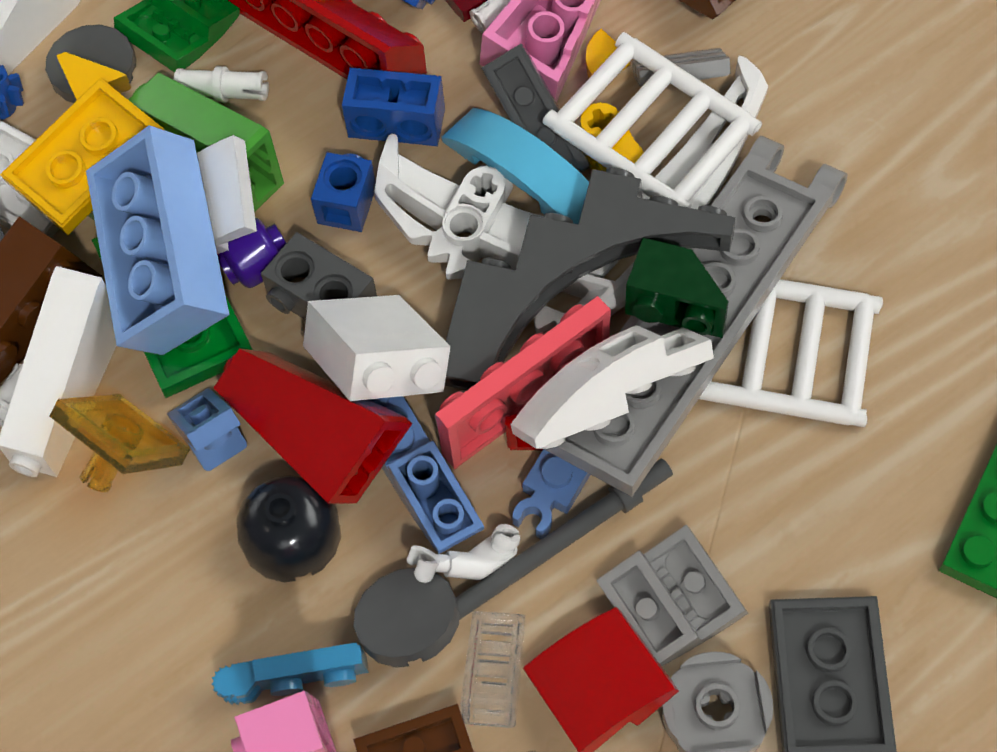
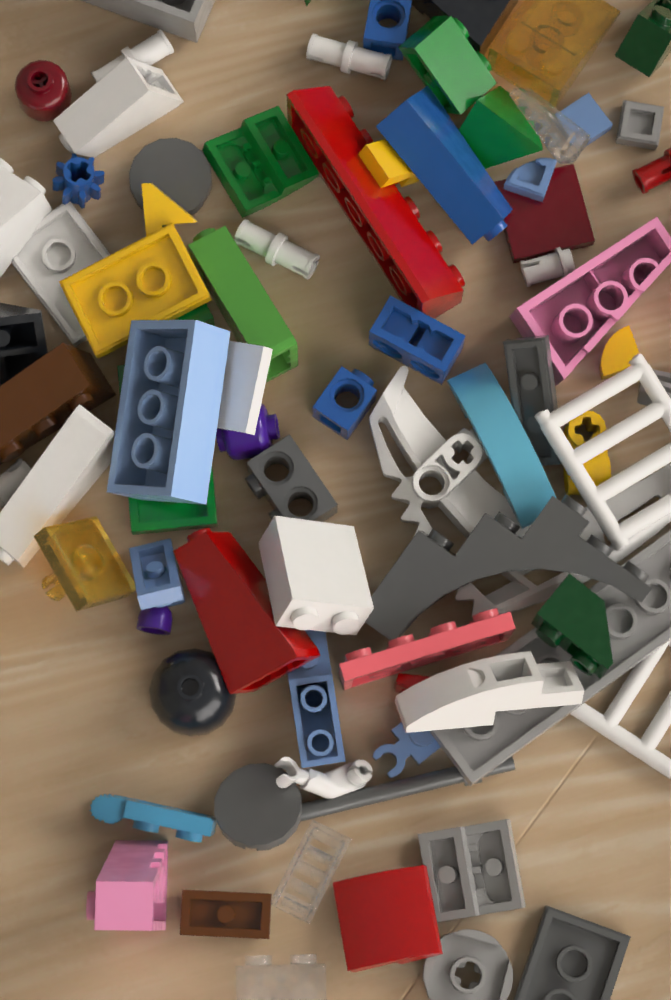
camera: 15 degrees right, 15 degrees up
none -> dark purple hinge [136,606,173,635]

